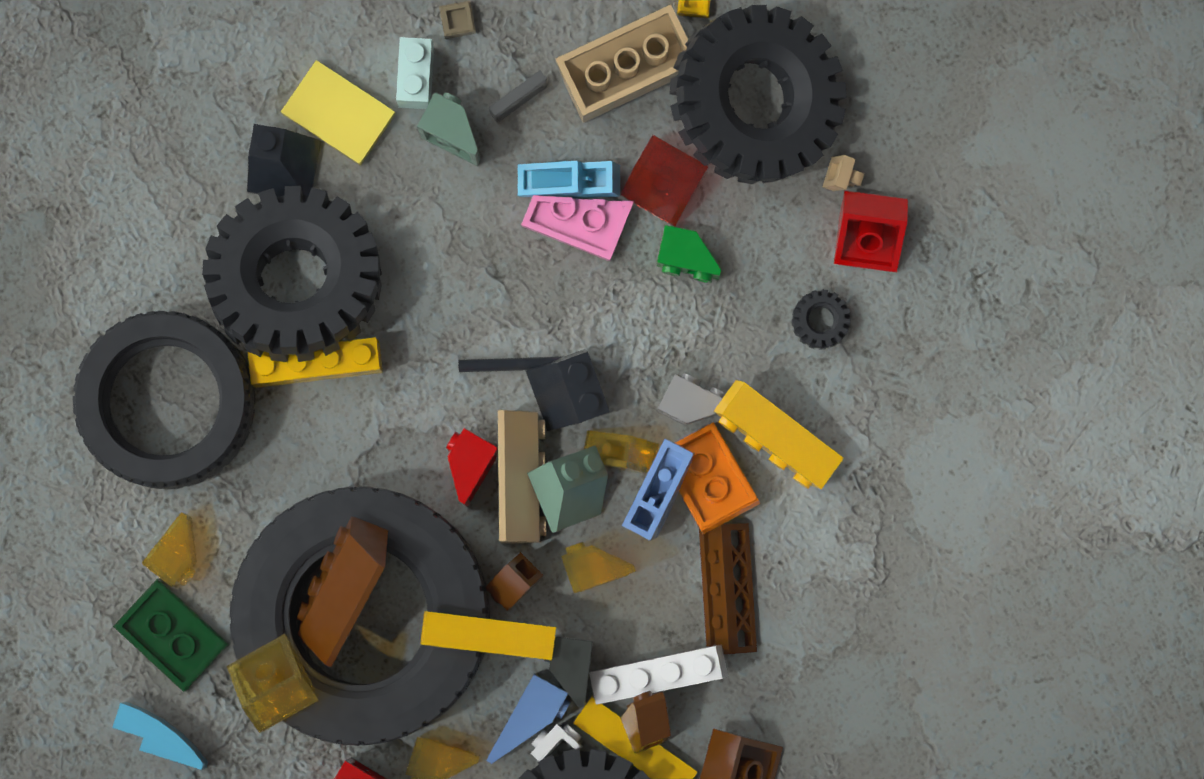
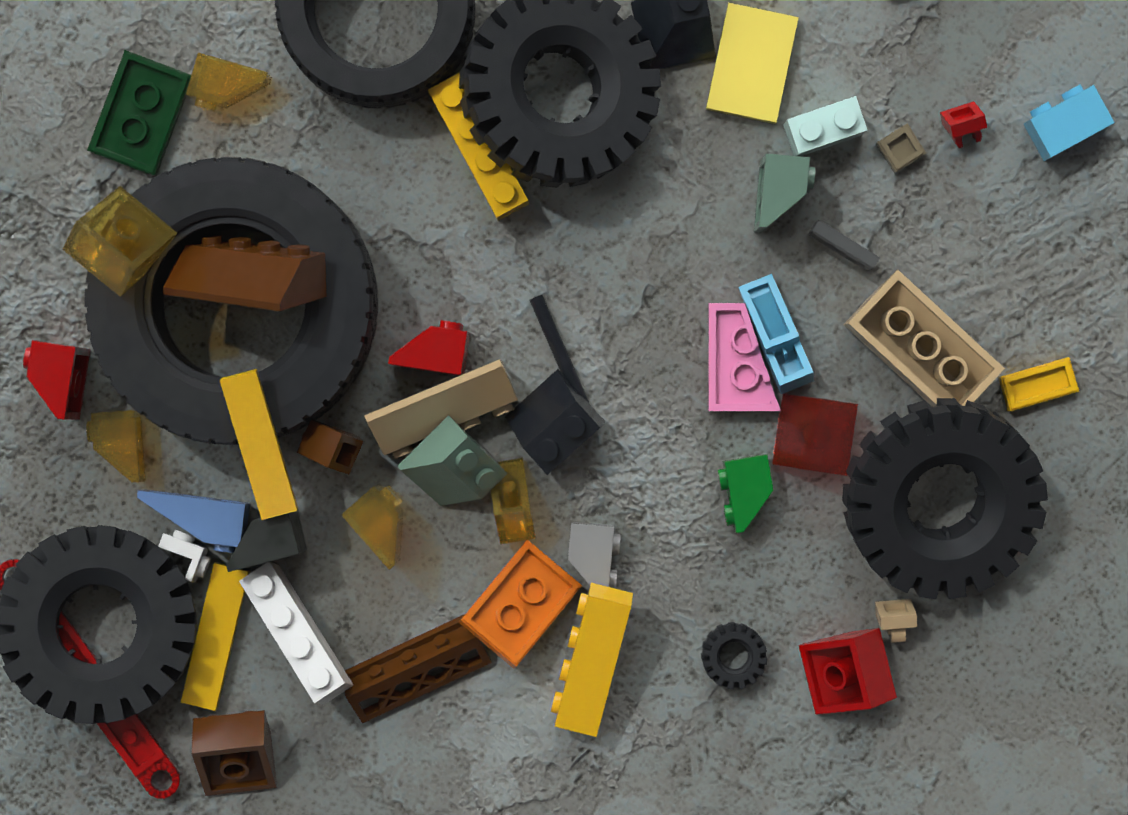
camera: 70 degrees right, 5 degrees up
medium azure slope [112,702,208,770] -> none
reddish brown slope [620,691,671,754] -> none
medium blue slope [622,439,695,541] -> none

